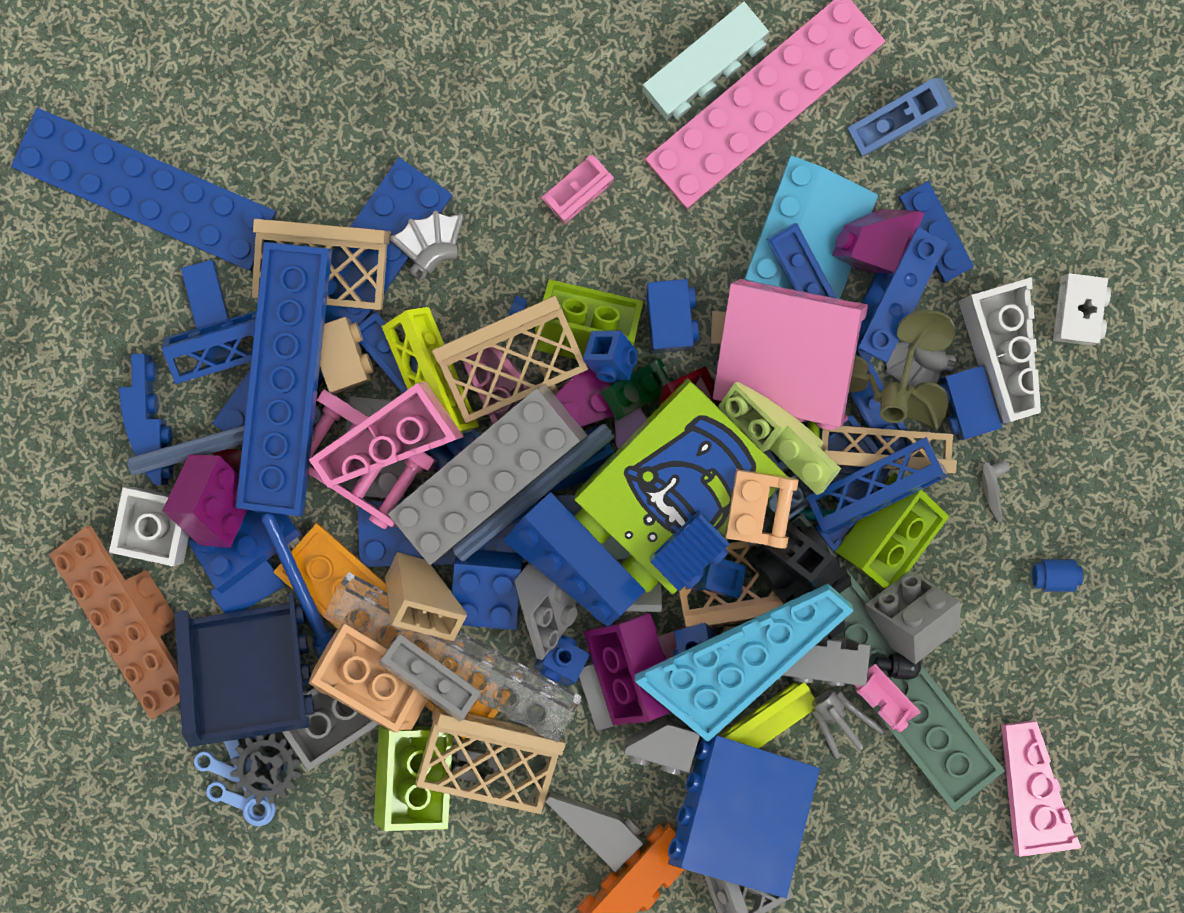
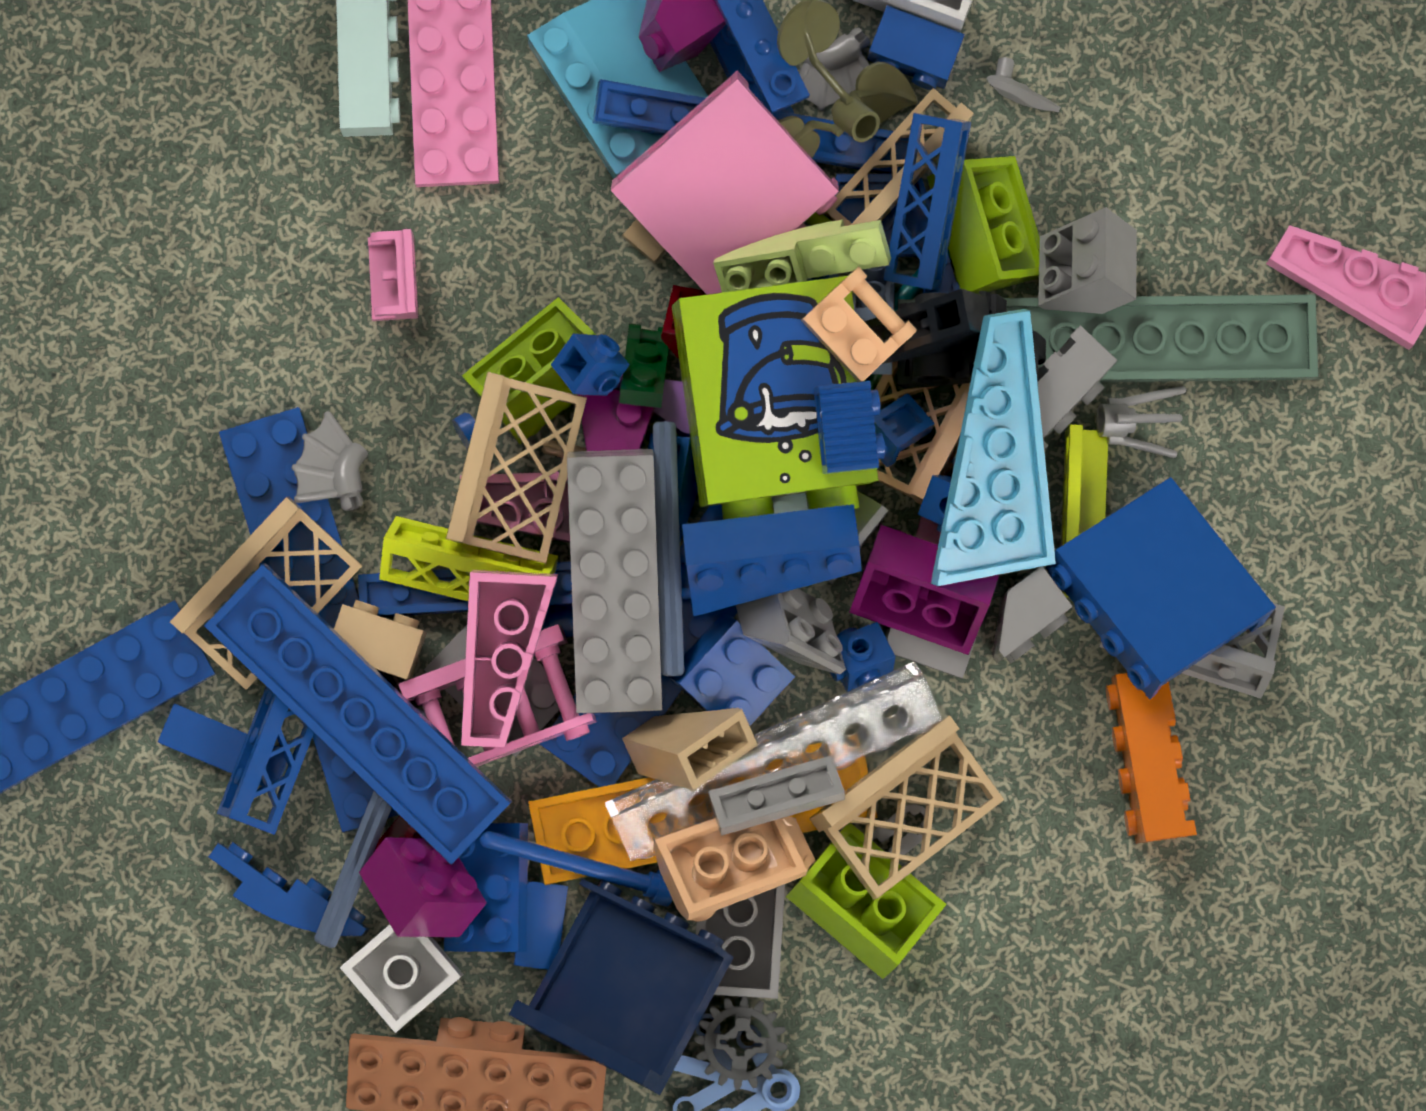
camera: 50 degrees left, 5 degrees down
light grey slope [545,792,643,872] -> none
blue brick [645,279,699,354] -> none
bright pink hinge [853,664,921,733] -> none
black cylinder [874,652,921,680] -> none
blue brick [1032,559,1083,592] -> none

